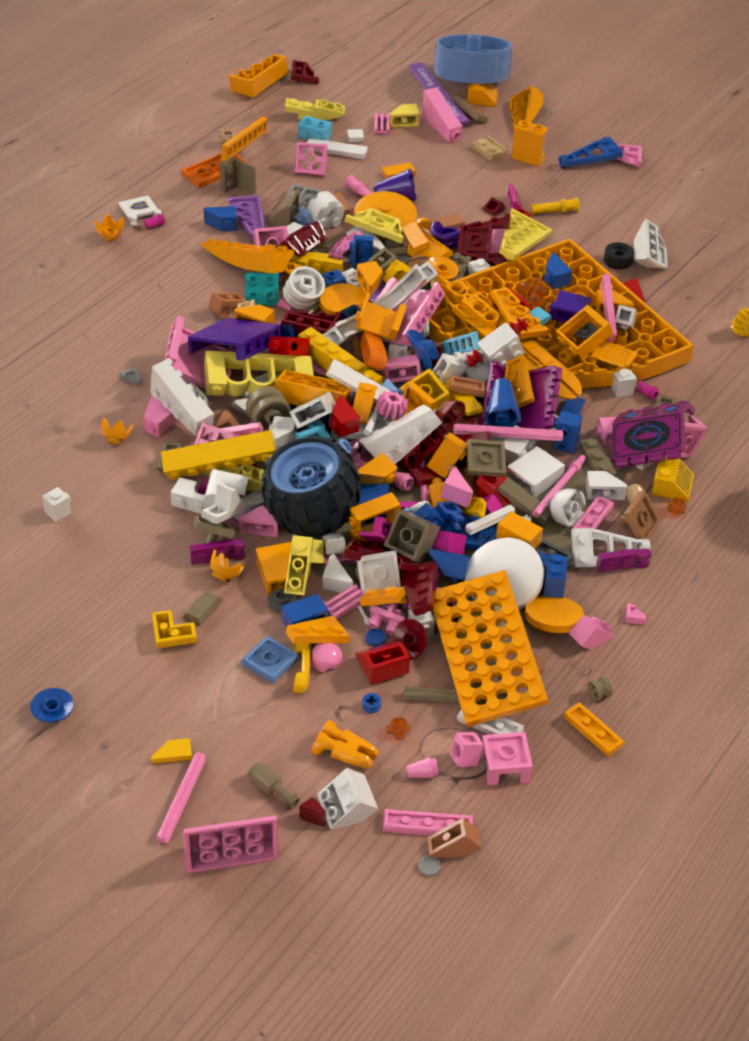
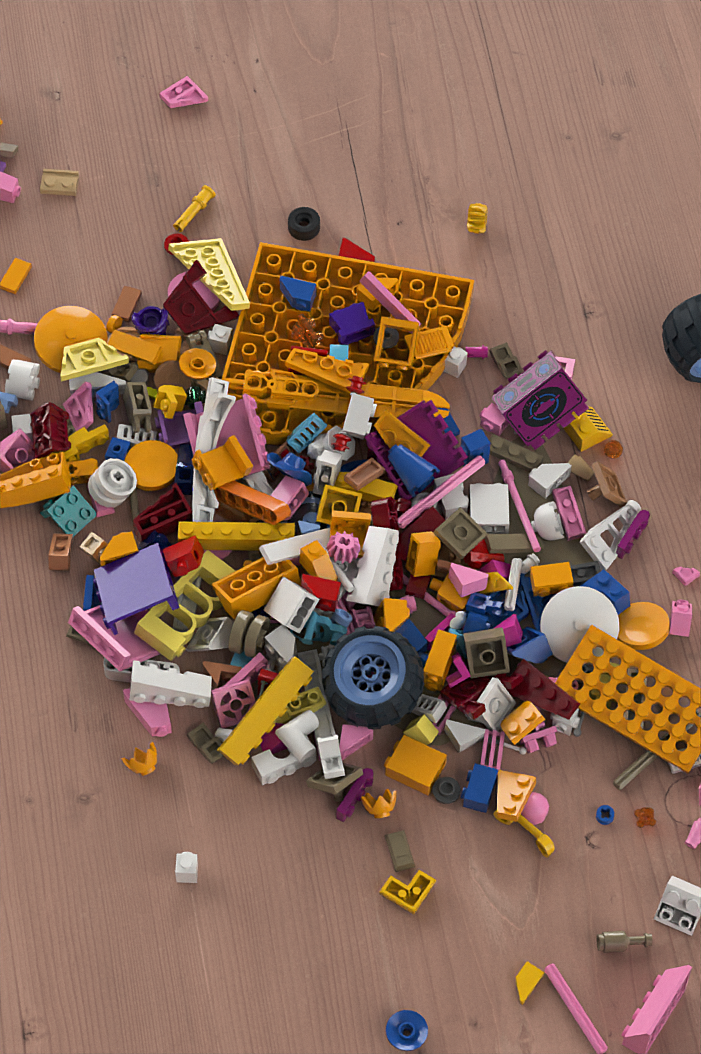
camera: 45 degrees left, 15 degrees up
light grey tile [119,368,142,384] -> none
medium blue tile [241,636,300,684] -> none
light yellow slope [284,535,314,596] -> none
dark red slope [299,797,326,827] -> none
light orange piece [312,720,379,770] -> none
red slope [355,641,410,685] -> none
light orange slope [356,261,383,298] -> none
blue piece [366,629,386,647] -> none
dark purple cone [373,169,417,200] -> none
dark red dish [392,619,427,660] -> none
dark red slope [482,197,506,216] -> none
dark pink slope [507,183,523,210] -> none
light orange wedge [509,85,544,127] -> none
light orange panel [511,120,548,166] -> none
blue plate [558,137,623,168] -> none
white brick [615,305,637,330] -> none
white wedge [634,219,668,270] -> none

